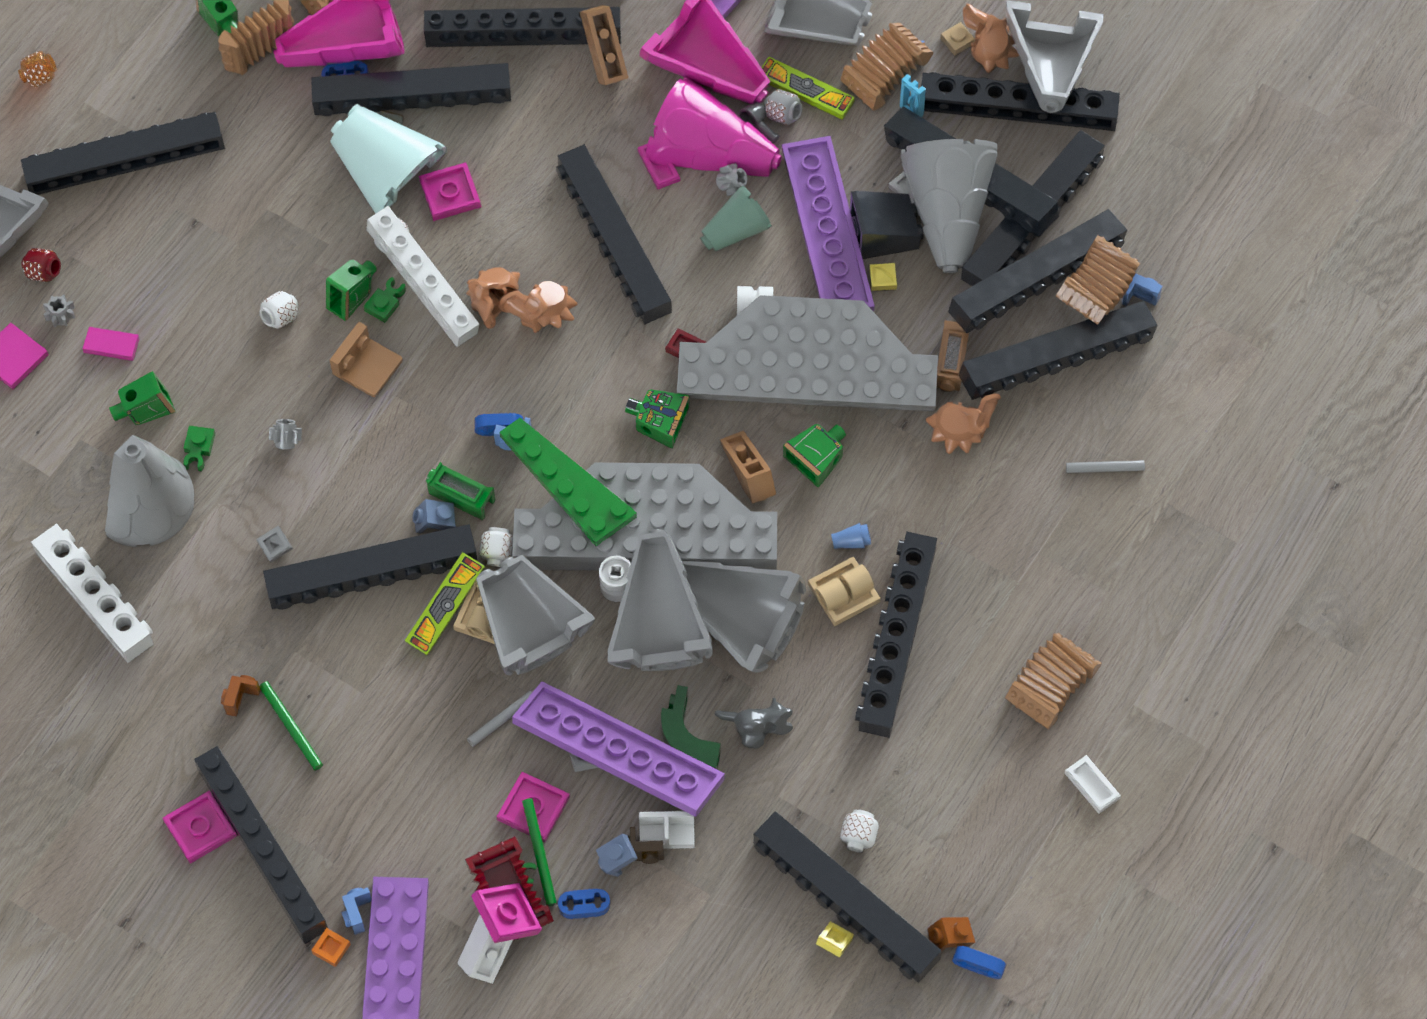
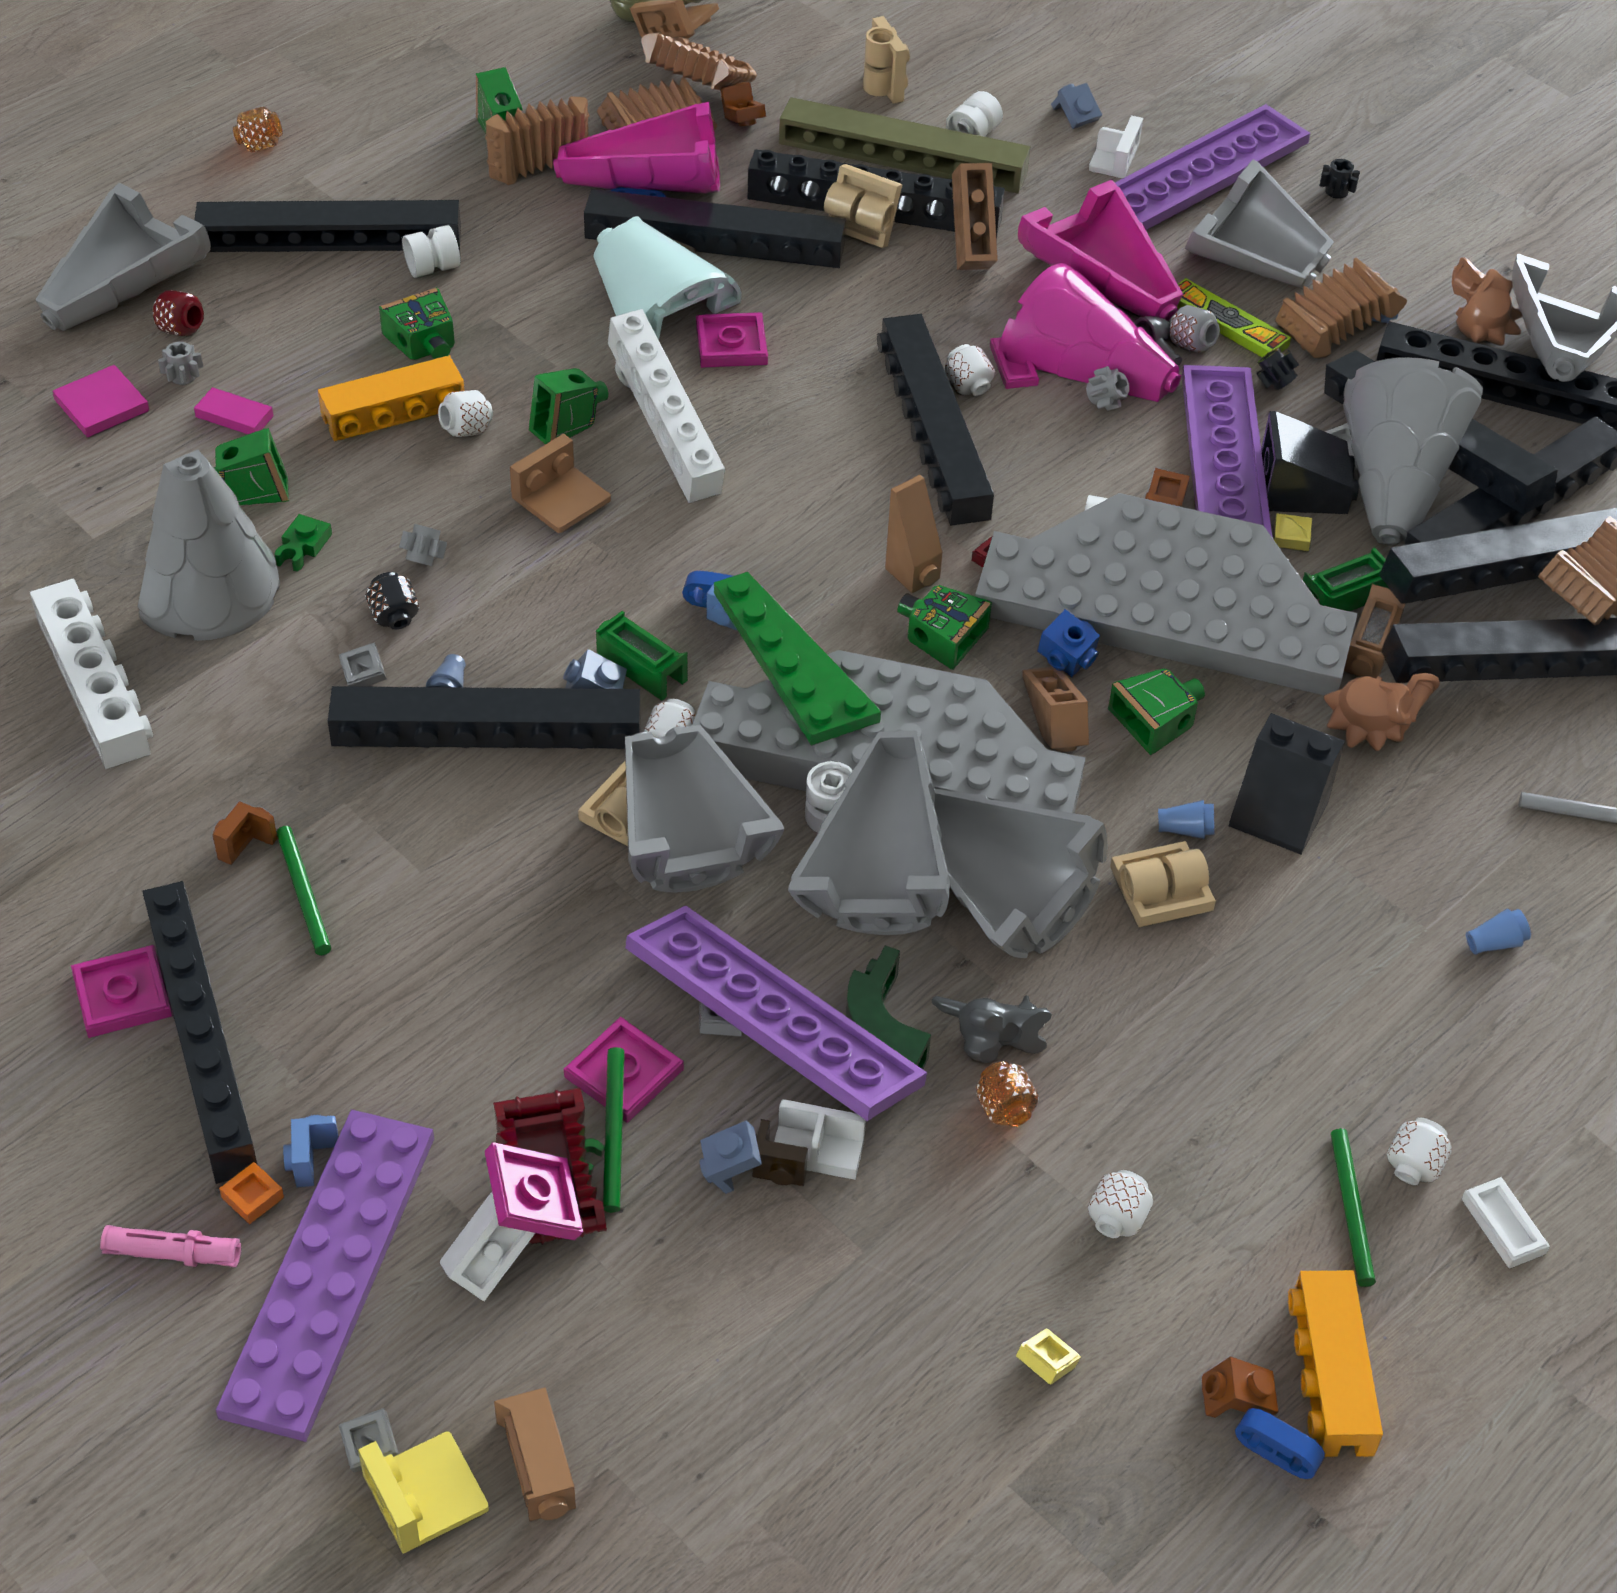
camera: 10 degrees right, 15 degrees down
green plate [363,277,406,323] -> none
tile [405,552,485,656] -> none
nougat head [466,267,520,329] -> none
light grey bar [467,691,532,747] -> none
nougat head [498,281,577,333] -> none
blue beam [558,888,610,919] -> none
sand green cone [700,185,772,251] -> none
black brick [753,811,942,983] -> none
black brick [855,531,937,738] -> none
medium azure tile [900,74,926,117] -> none
tan plate [940,22,975,56] -> none
medium nougat piece [1005,633,1102,729] -> none
none -> bright pink pin [100,1225,241,1268]
none -> light orange brick [318,355,465,442]
none -> black head [365,572,419,630]
none -> green torso [379,287,455,360]
none -> white wheel [402,225,460,278]
none -> sand blue cone [426,654,466,687]
none -> tan plate [824,164,903,248]
none -> medium nougat slope [885,475,943,593]
none -> white head [945,344,995,396]
none -> clear orange head [976,1061,1039,1127]
none -> blue brick [1037,609,1100,677]
none -> dark orange bracket [1145,468,1190,507]
none -> black slope [1228,713,1345,855]
none -> black gear [1256,348,1299,390]
none -> light orange brick [1288,1270,1383,1457]
none -> green window [1303,548,1389,612]
none -> green bar [1330,1128,1376,1287]
none -> white head [1387,1118,1452,1185]
none -> medium blue cone [1466,909,1531,955]

